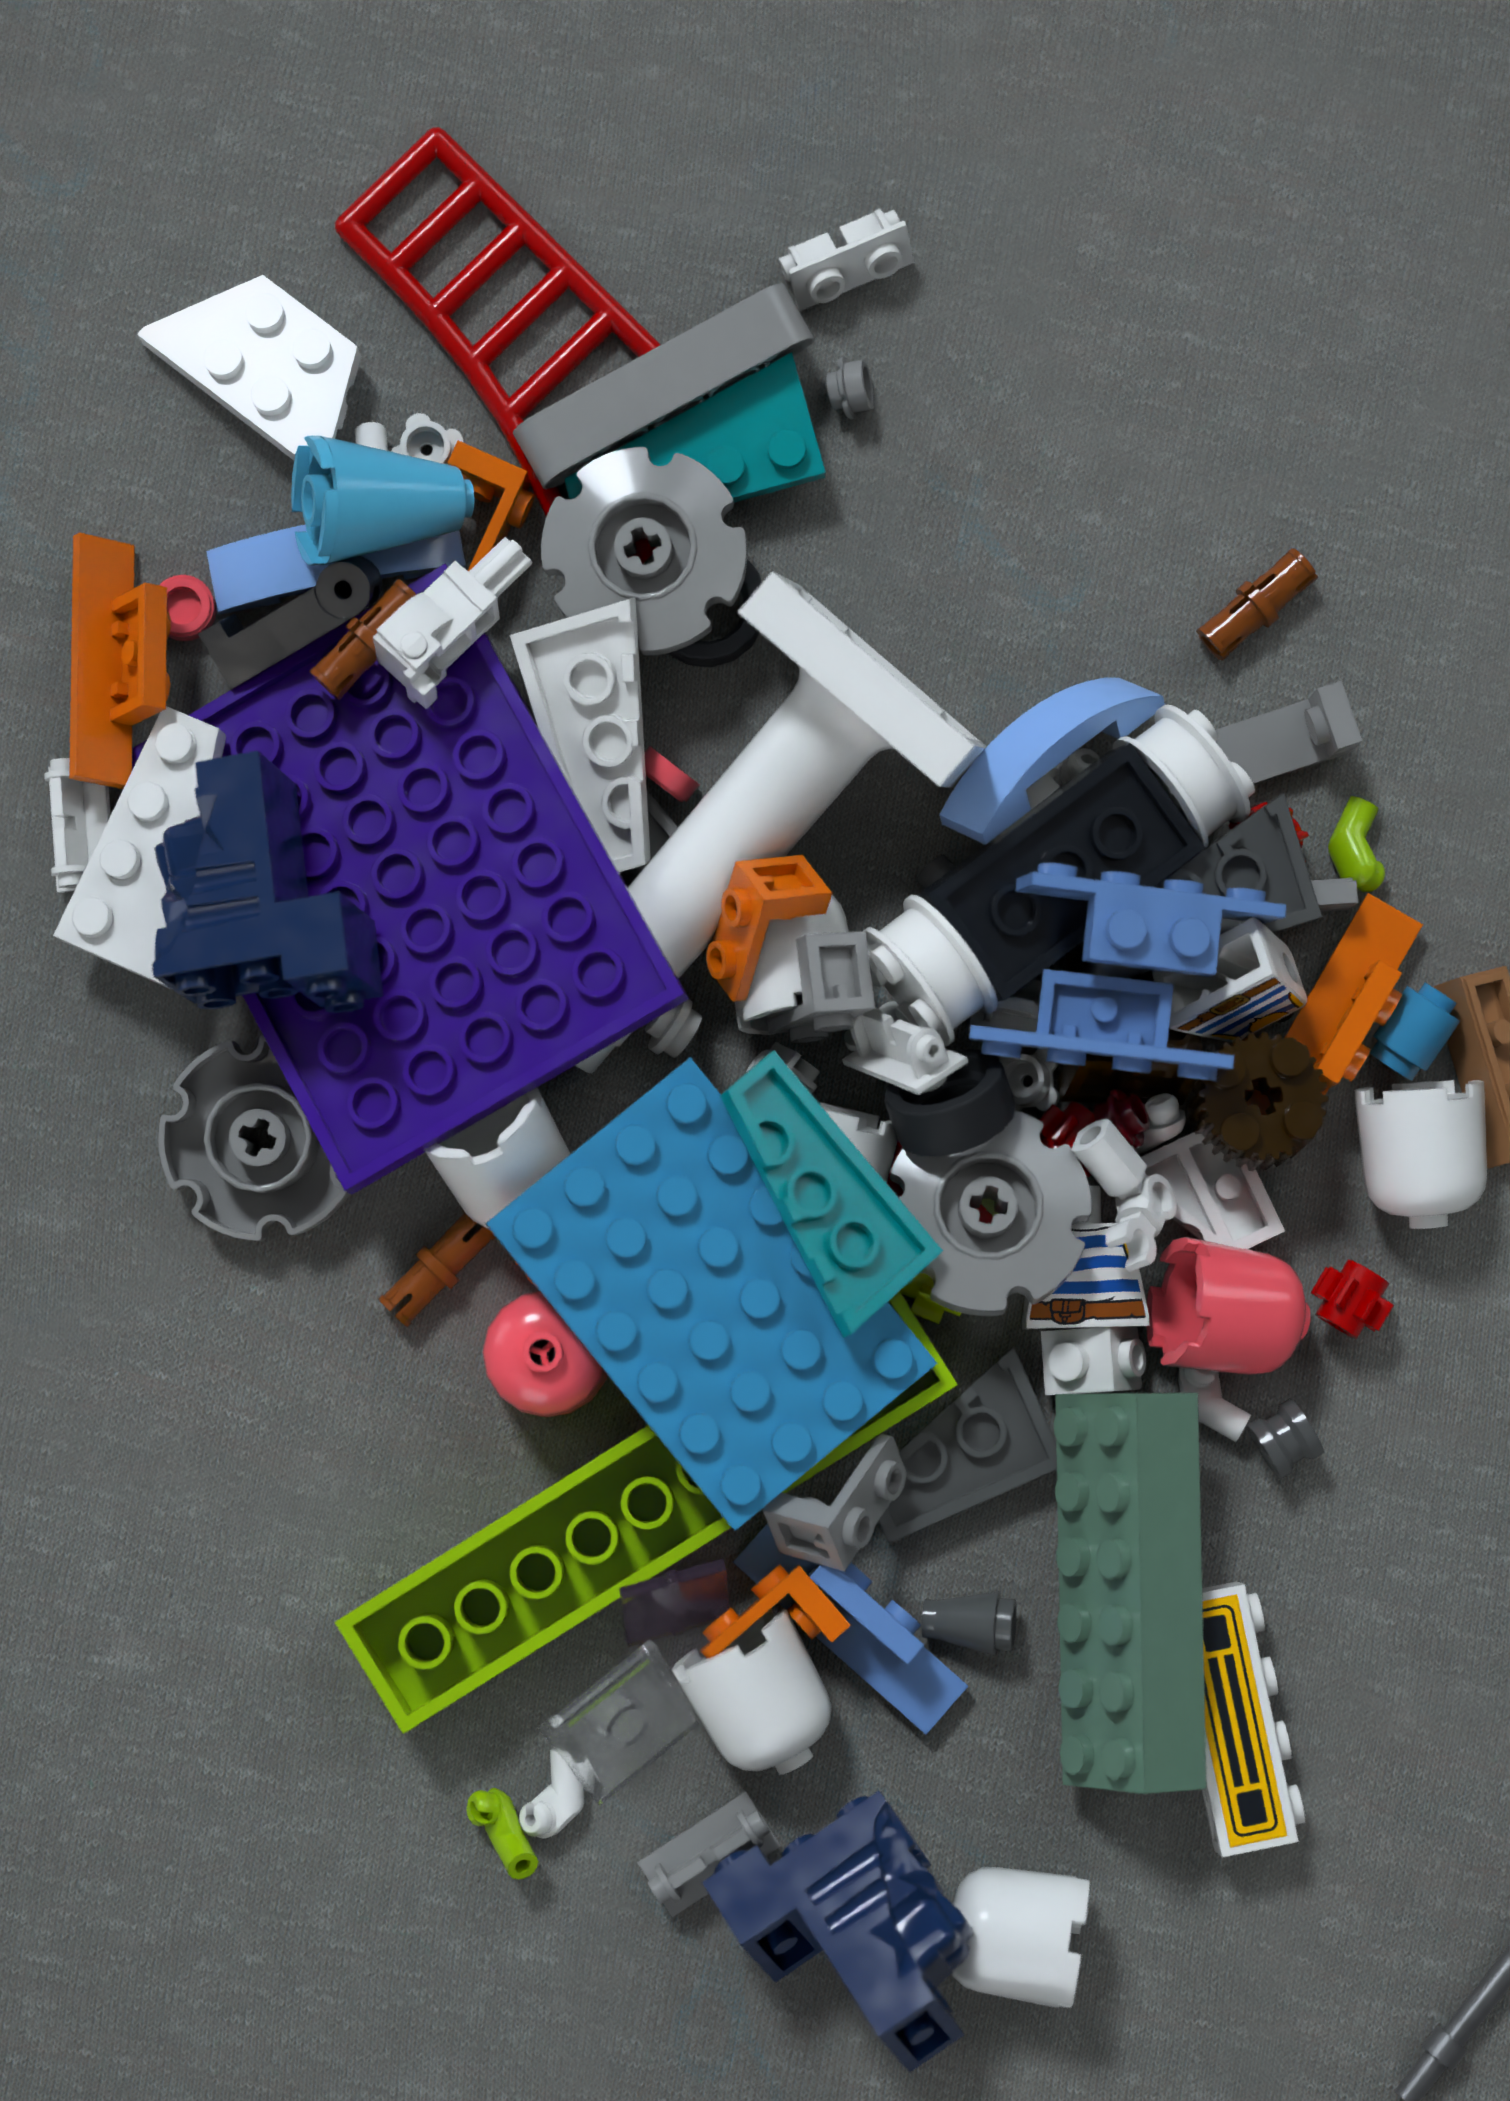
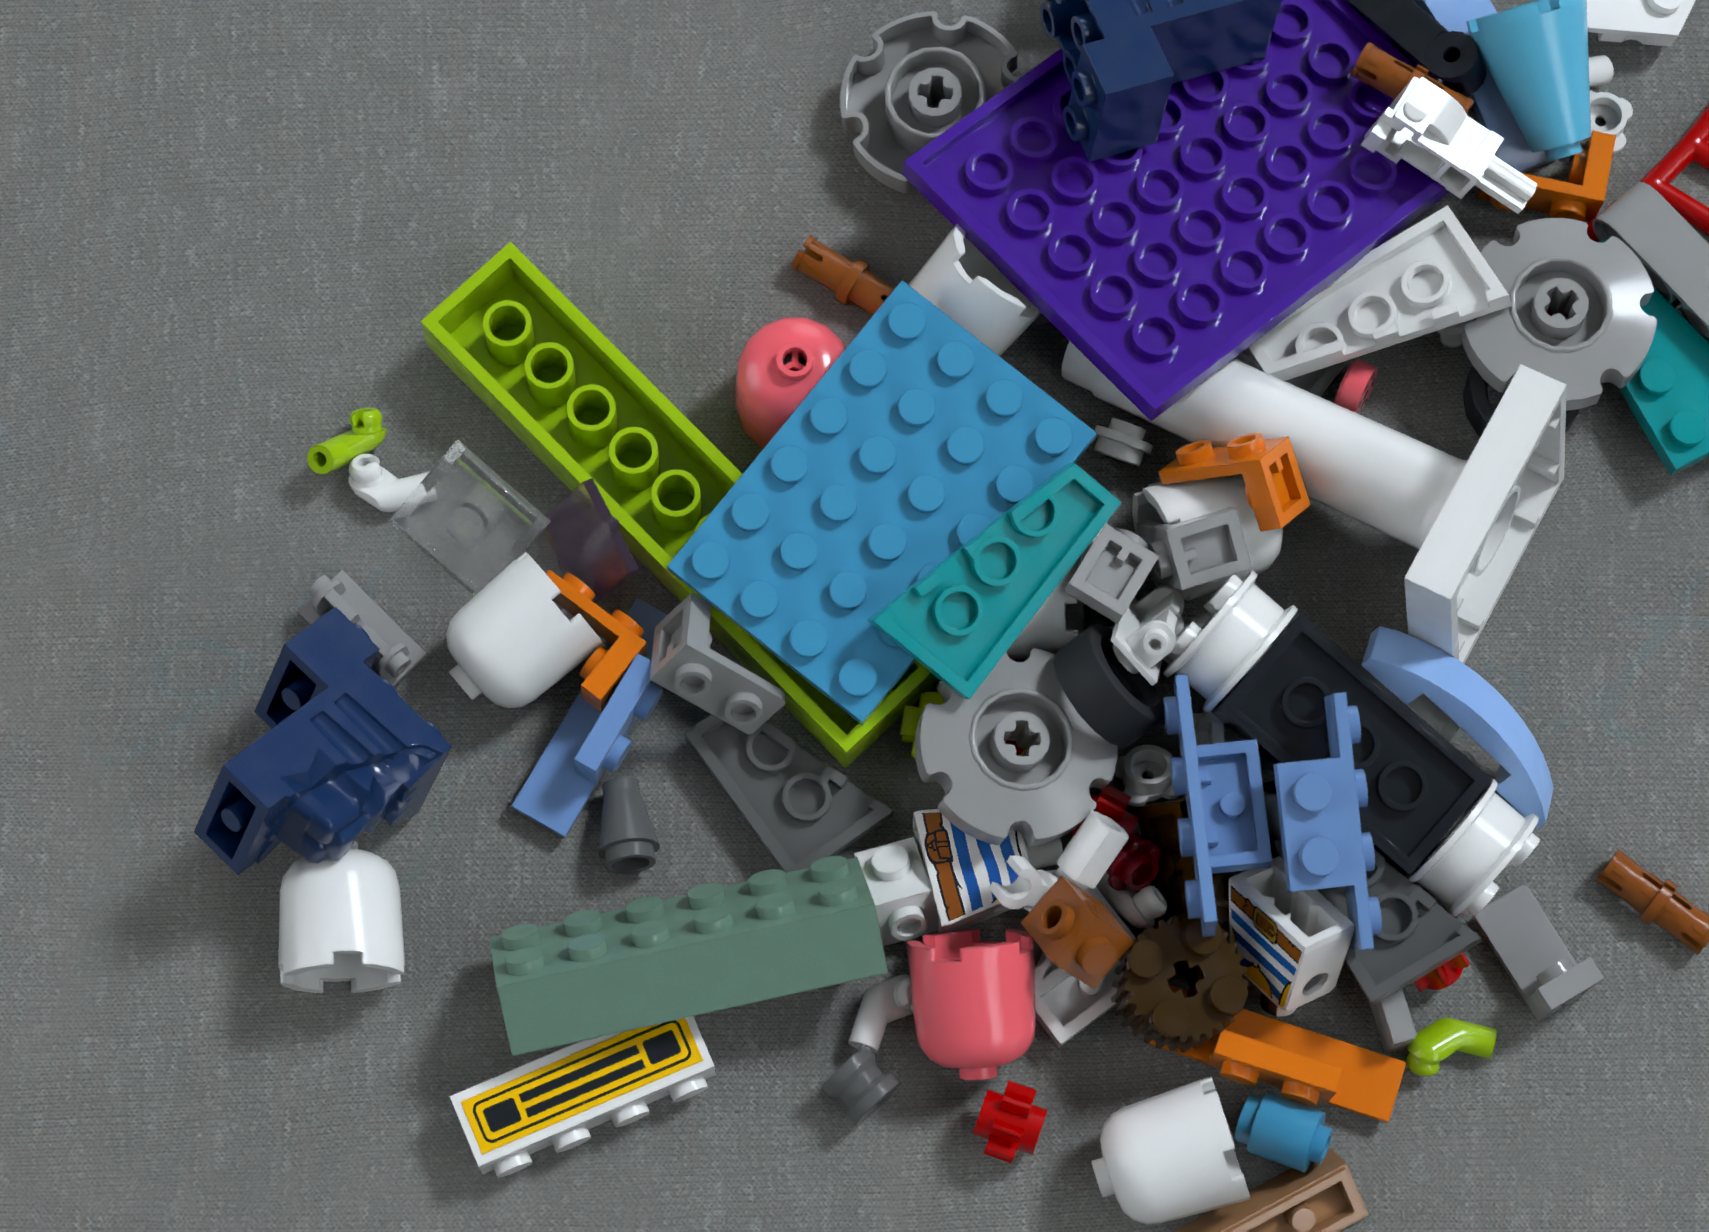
camera: 80 degrees right, 10 degrees down
none -> dark orange brick [1021,875,1135,989]
none -> light grey bracket [1064,524,1159,624]

